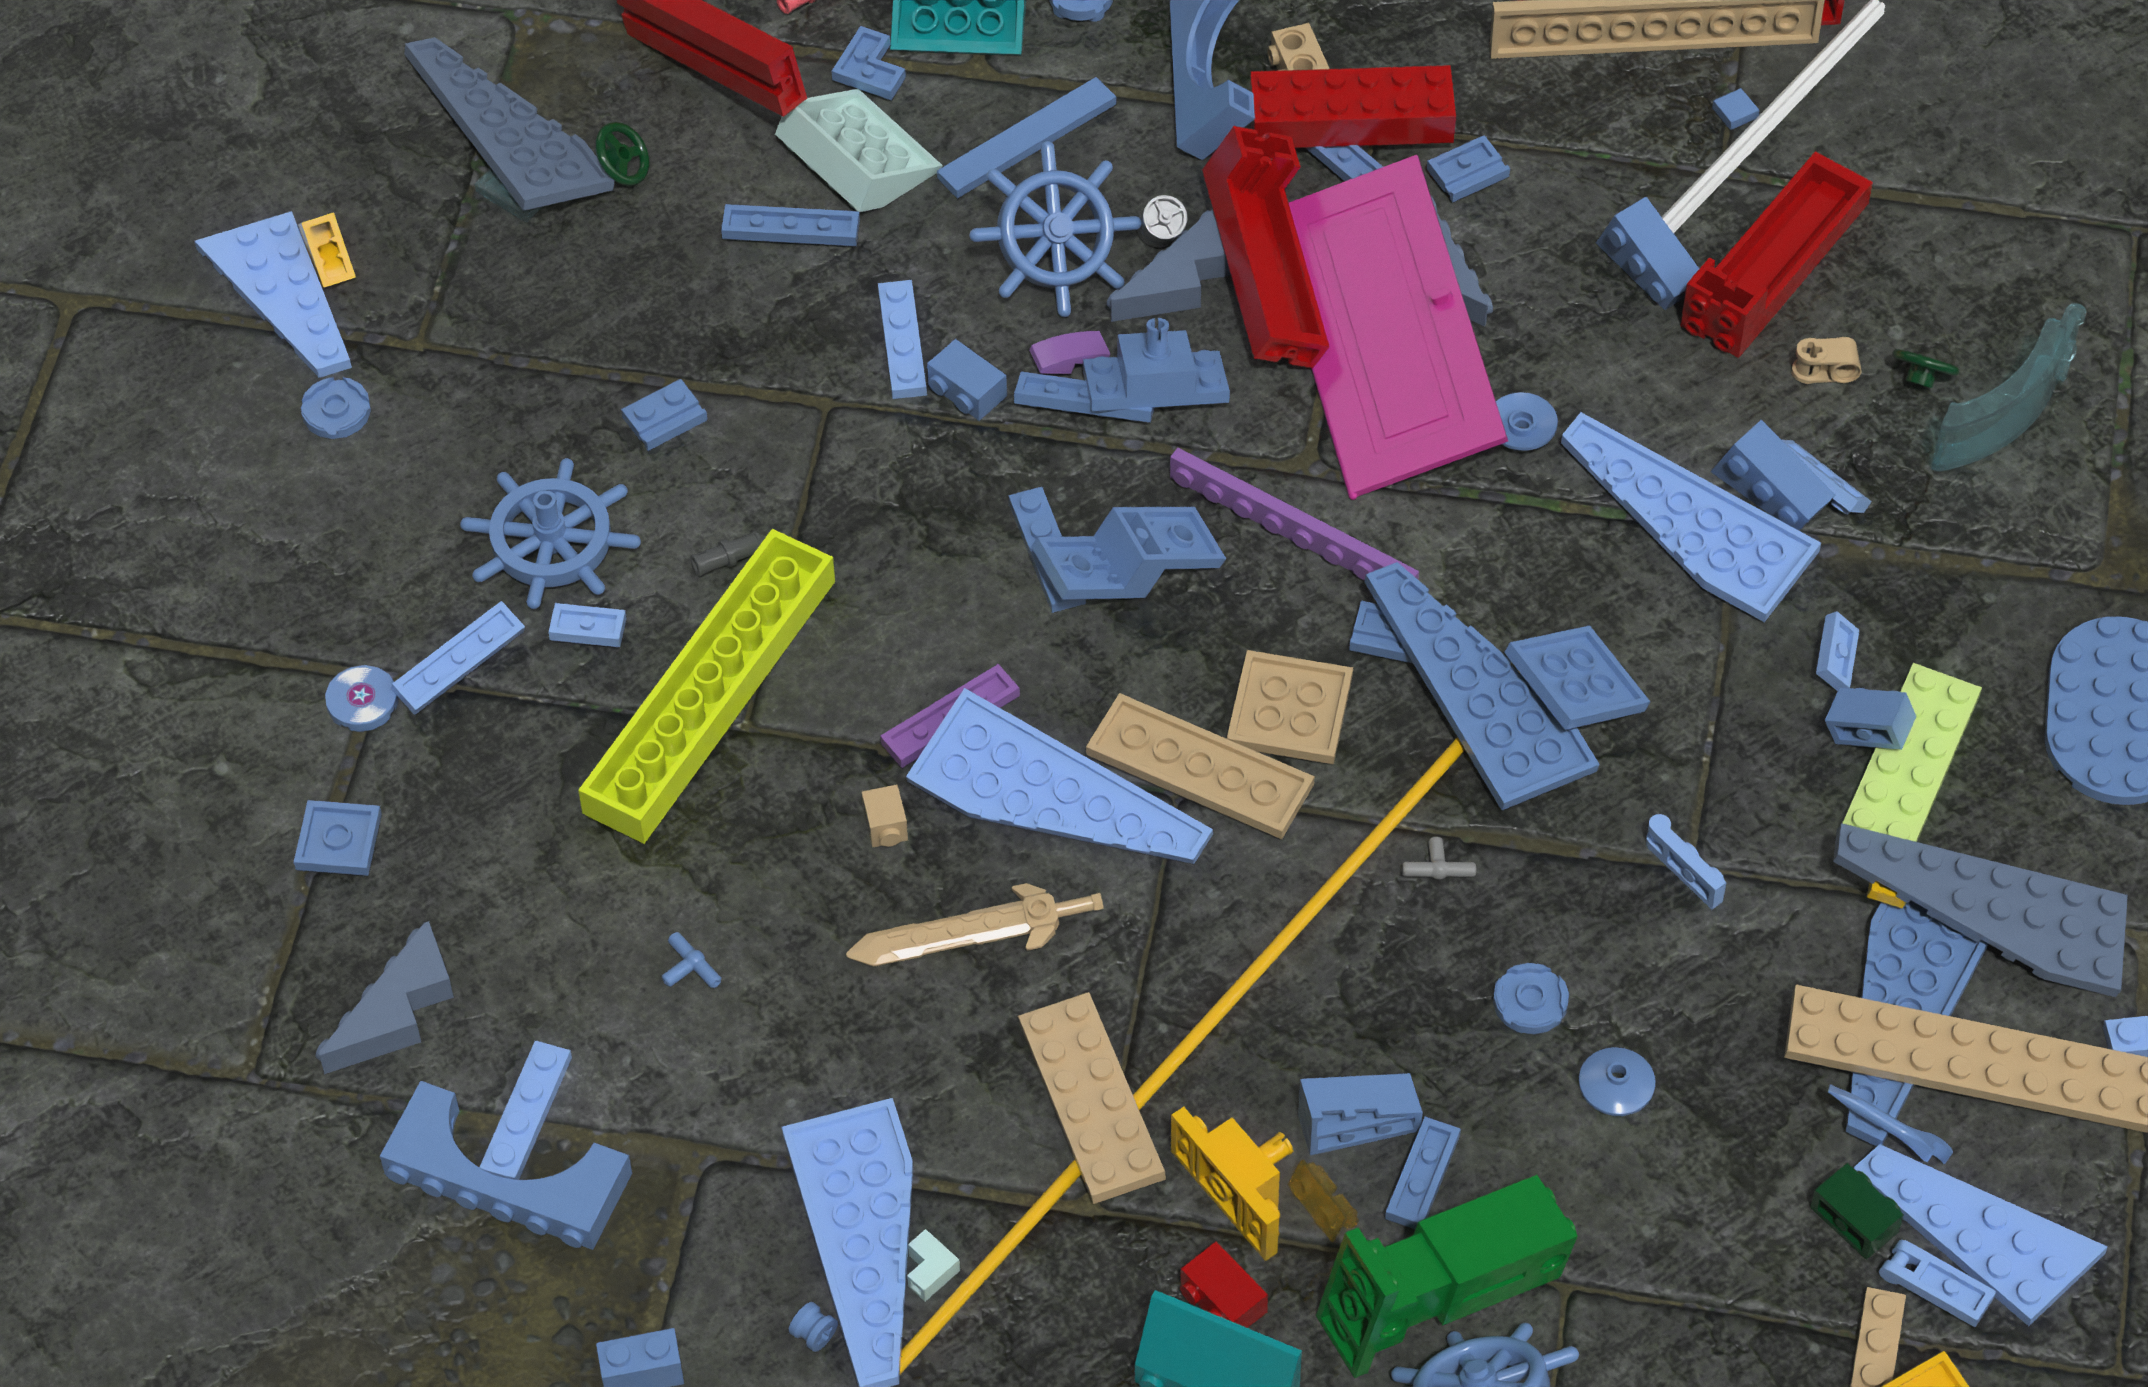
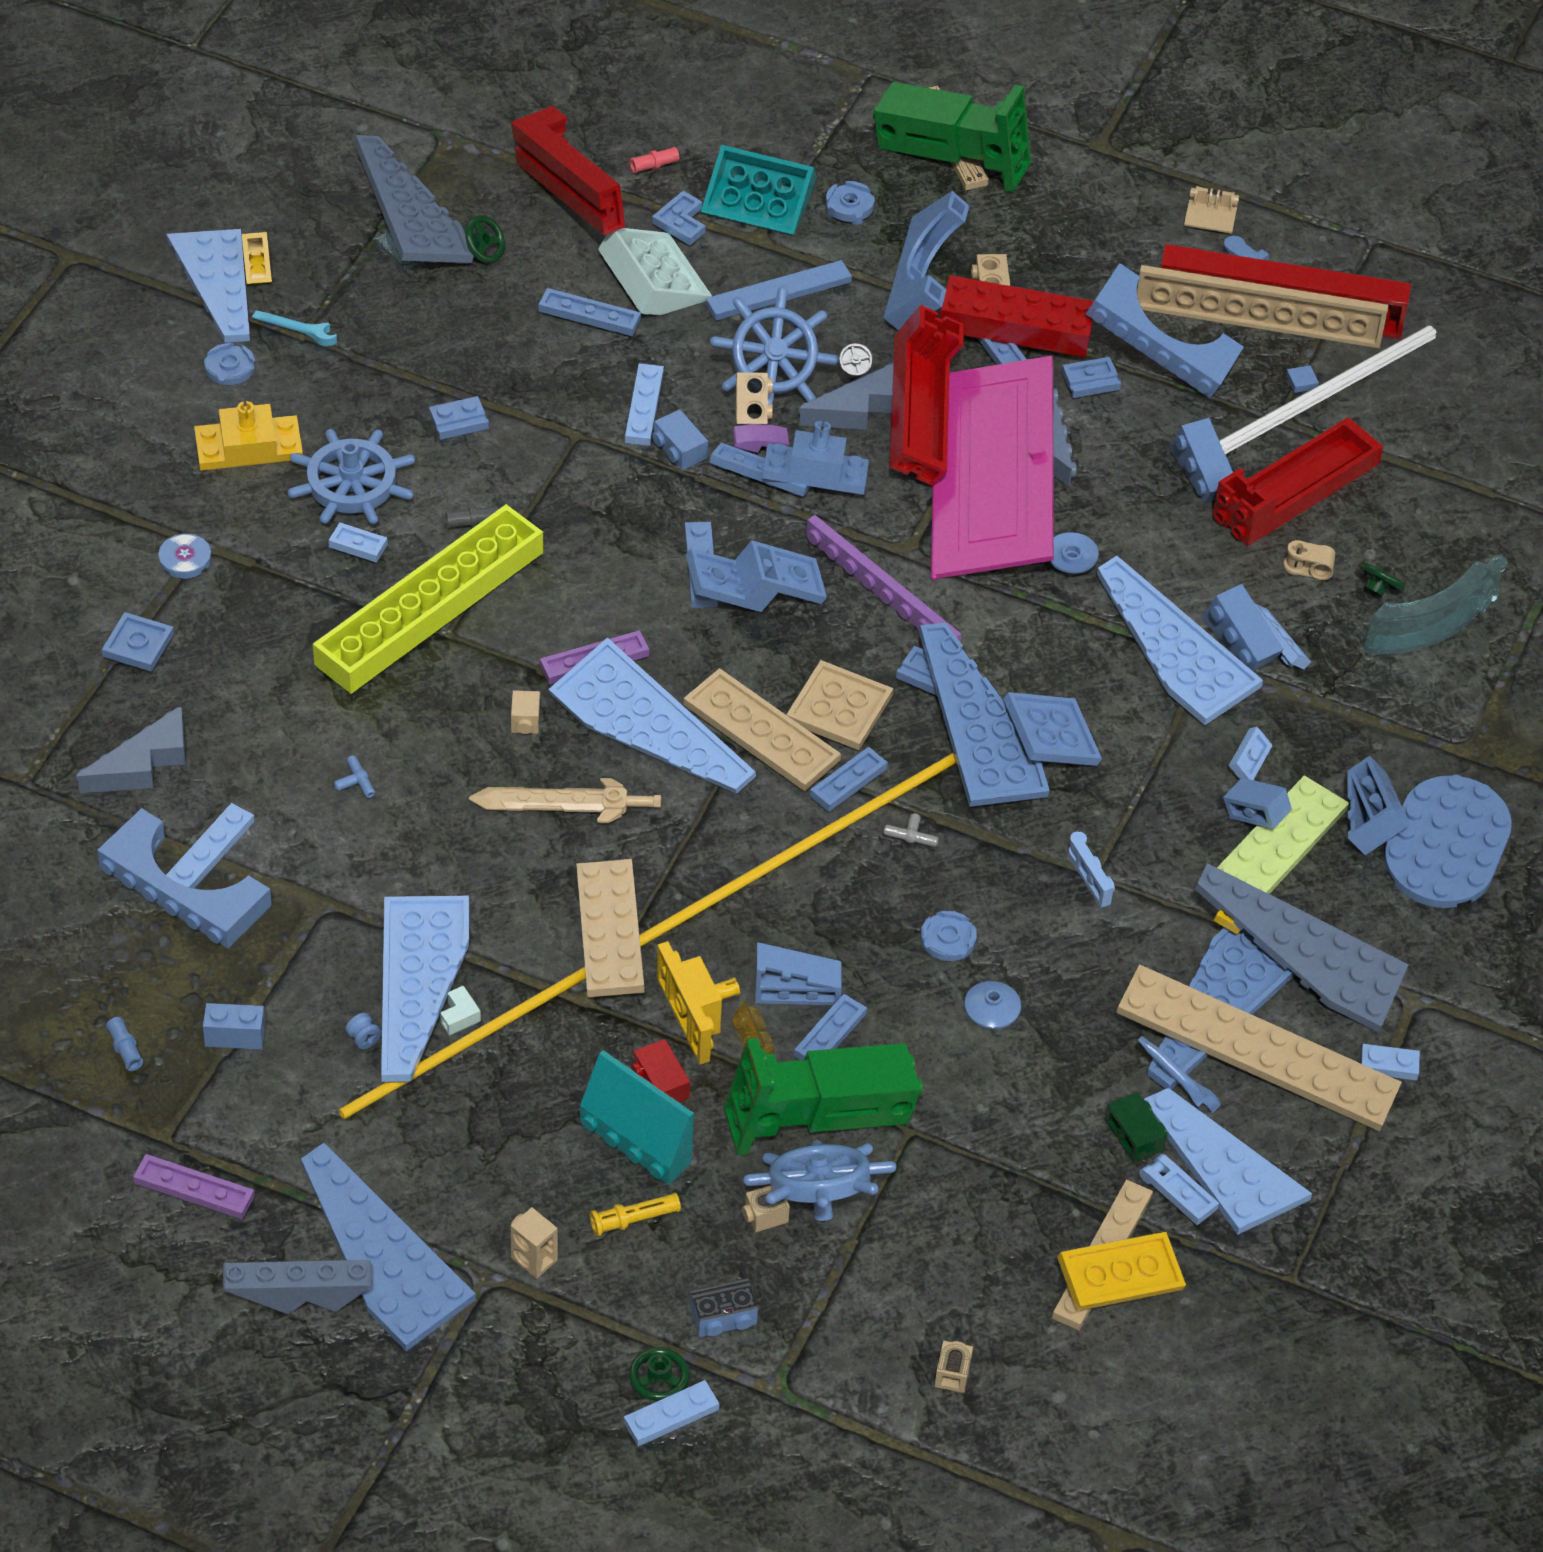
camera: 10 degrees right, 5 degrees down
light blue plate [391,601,525,715] -> none
none -> yellow brick [194,401,303,471]
none -> medium azure piece [252,311,337,346]
none -> tan brick [736,373,773,424]
none -> medium blue plate [810,747,888,812]
none -> medium blue arch [1086,263,1244,398]
none -> medium blue wedge [1348,756,1410,855]

